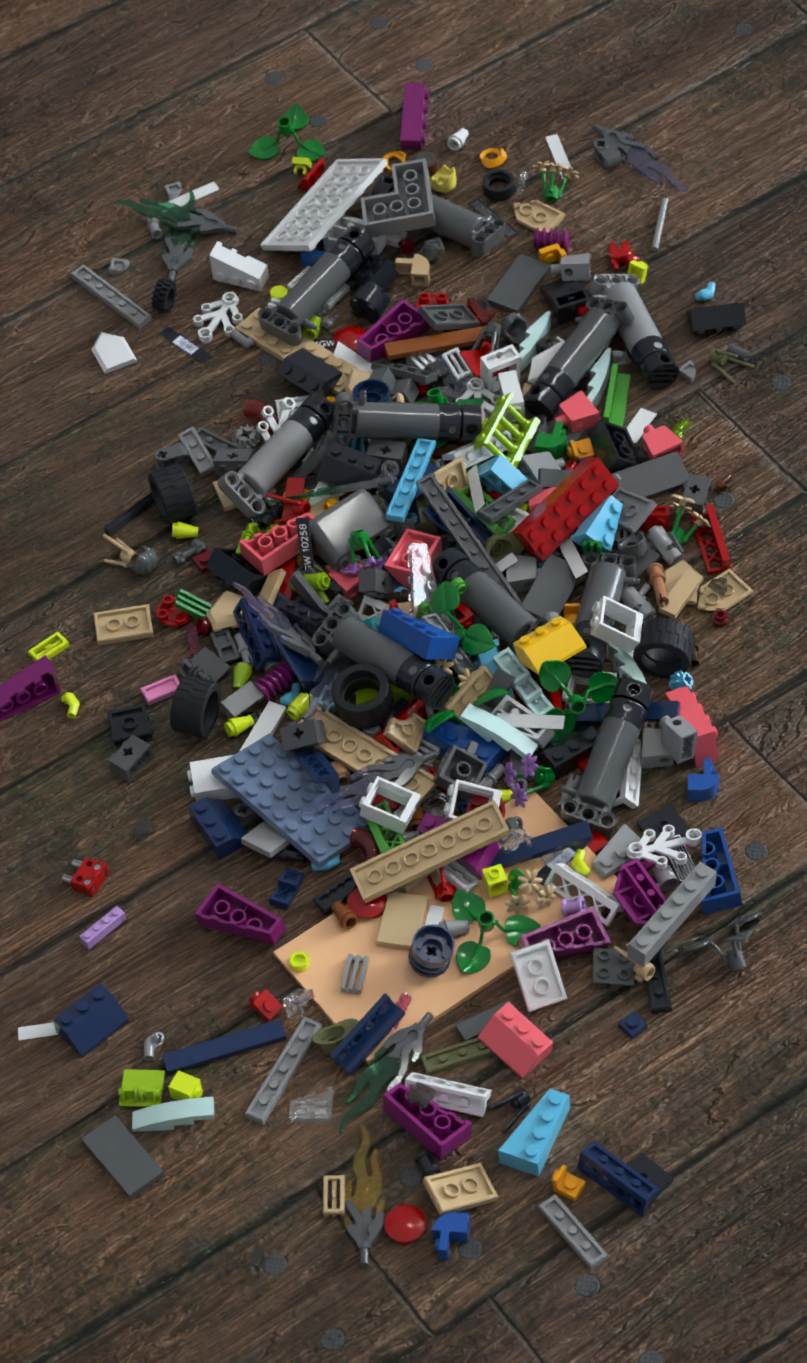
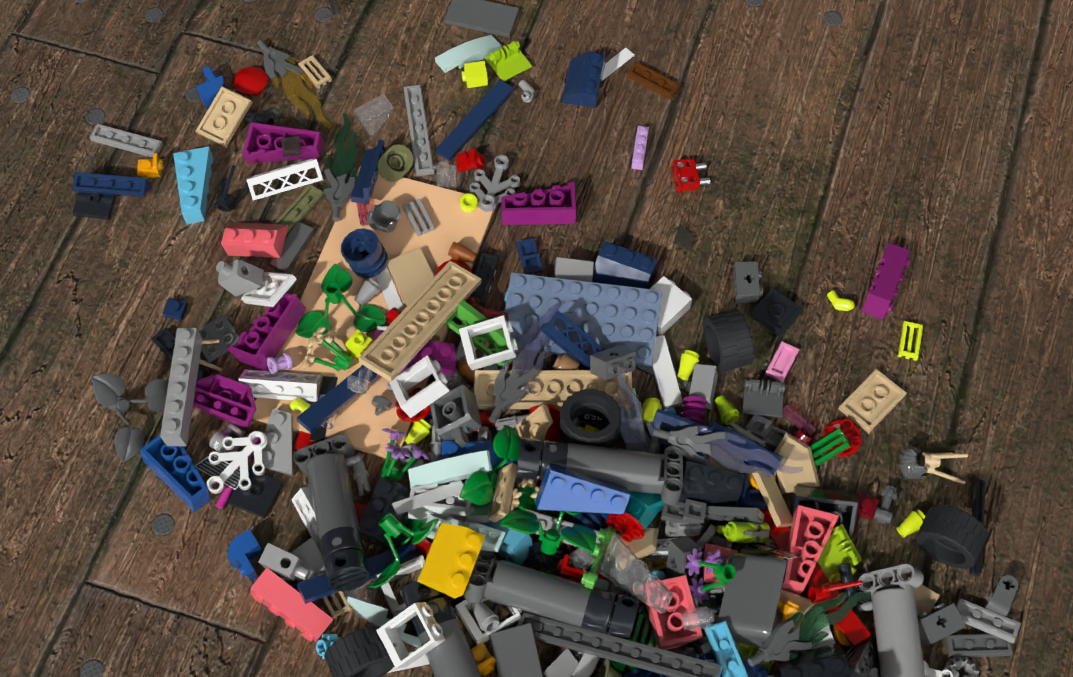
camera: 140 degrees right, 10 degrees up
none -> light grey torso [216,260,264,296]
none -> dark grey hair [367,200,401,232]
none -> light grey plant [469,155,520,212]
none -> reddish brown tile [627,62,681,100]
none -> clear brick [681,606,714,631]

